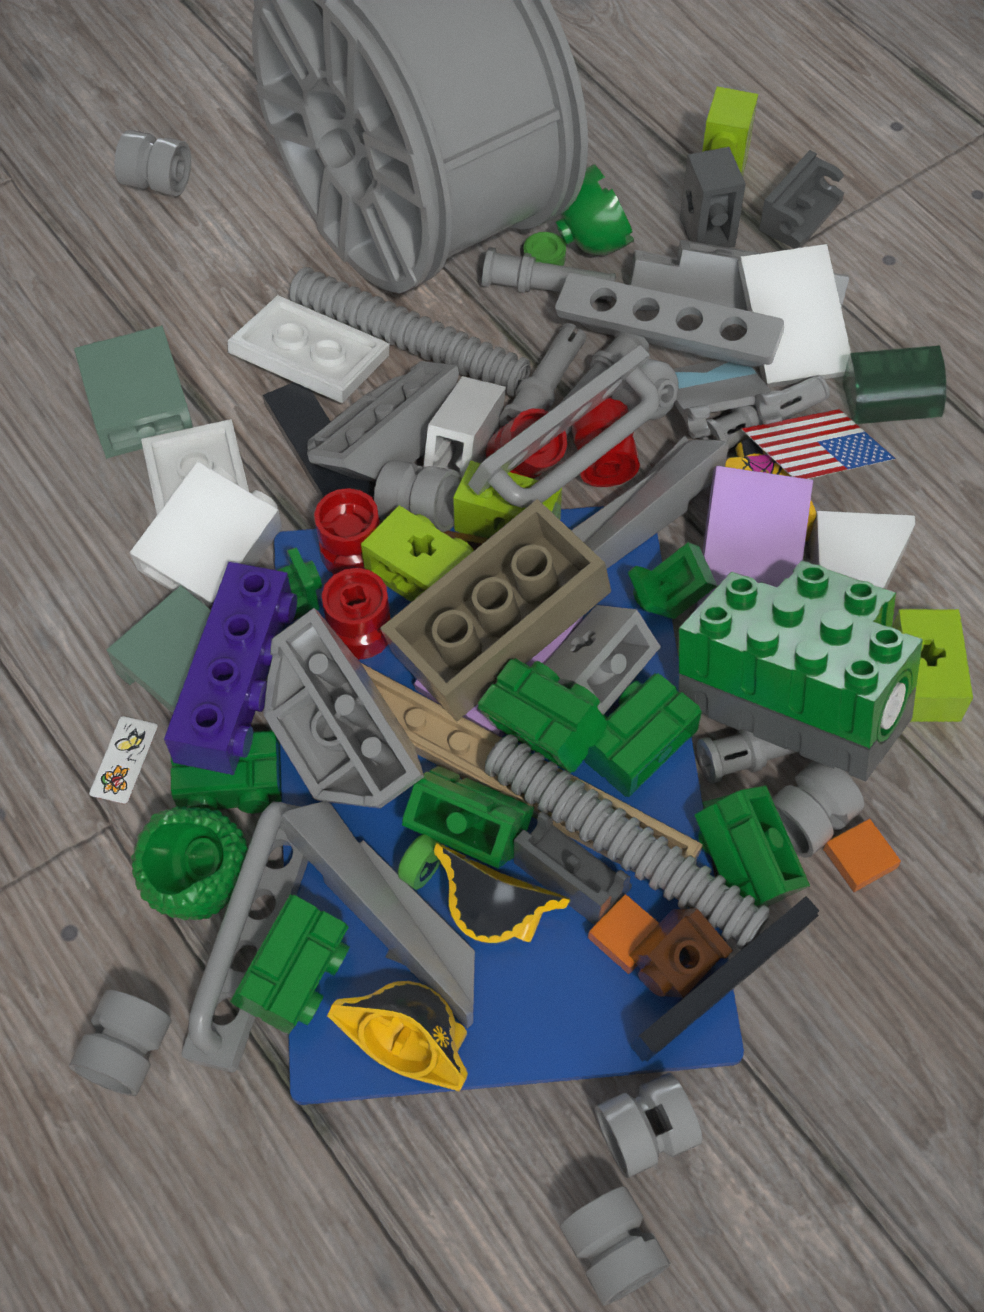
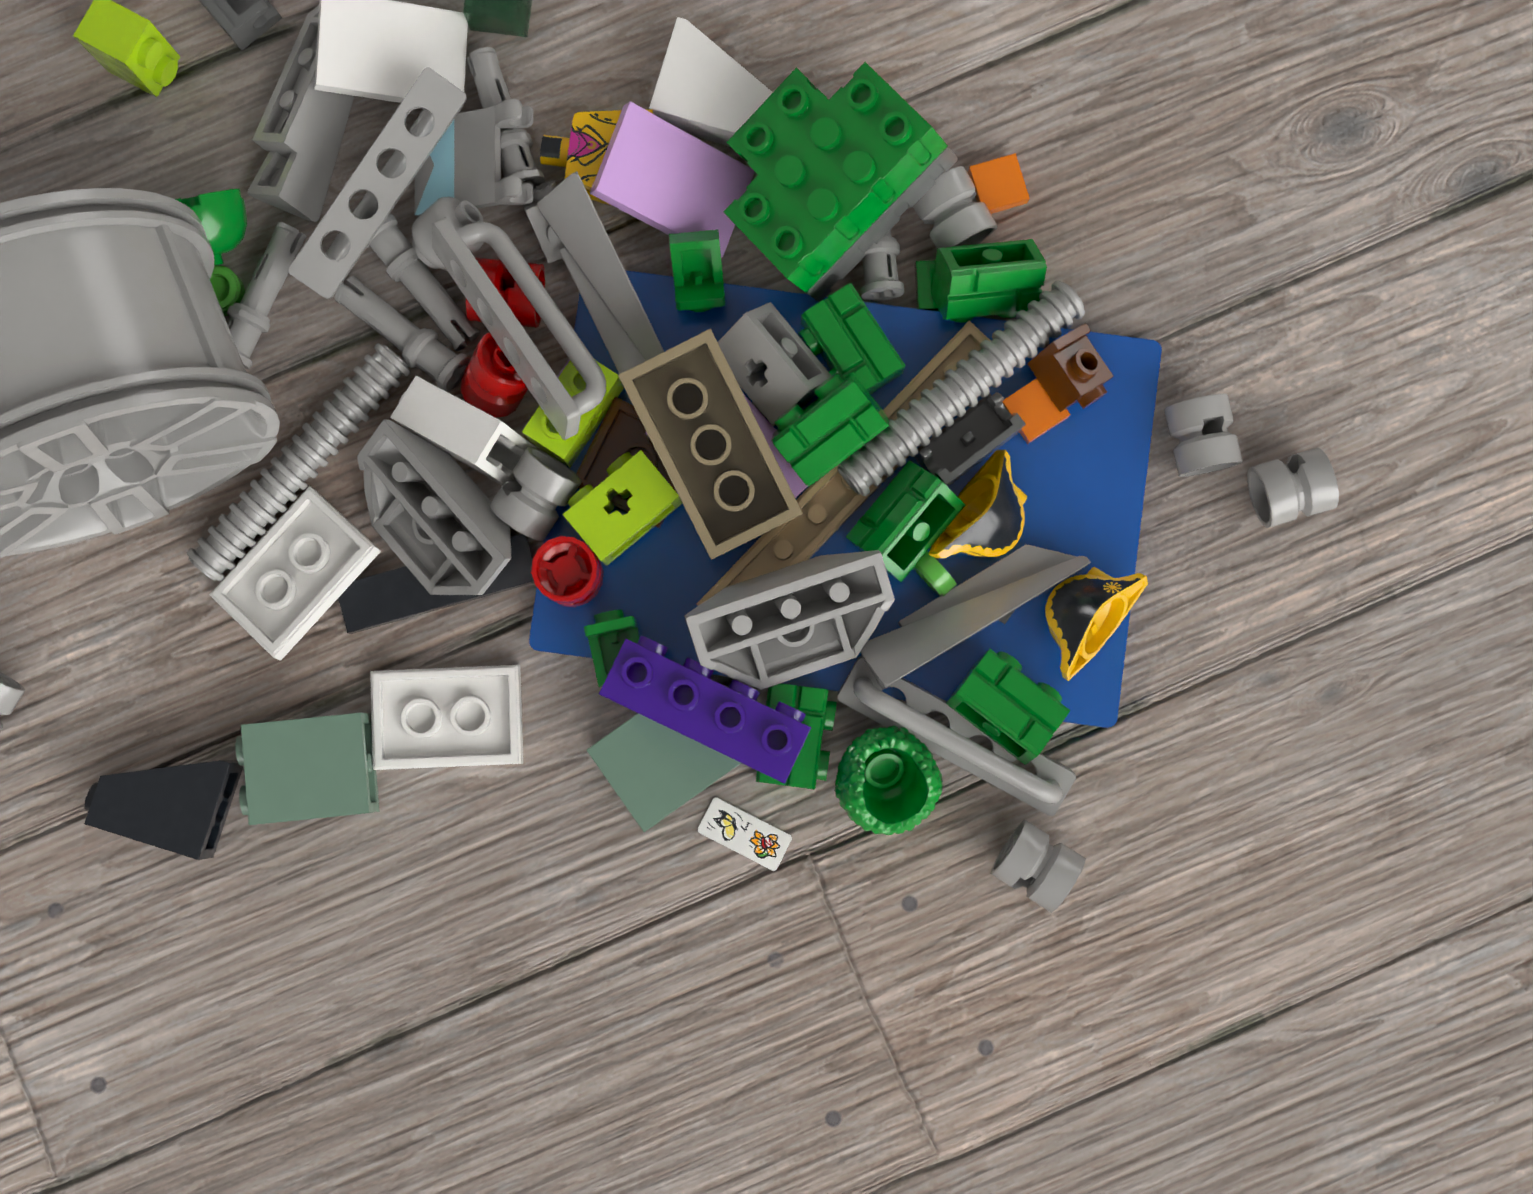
camera: 75 degrees left, 25 degrees up
white brick [130,461,282,610] -> none
red wheel [322,568,391,660] -> none
black tile [630,896,819,1062] -> none
dark grey brick [680,147,746,248] -> none
sticker [742,409,896,479] -> none
lime brick [892,609,973,722] -> none
none -> black slope [84,760,244,860]

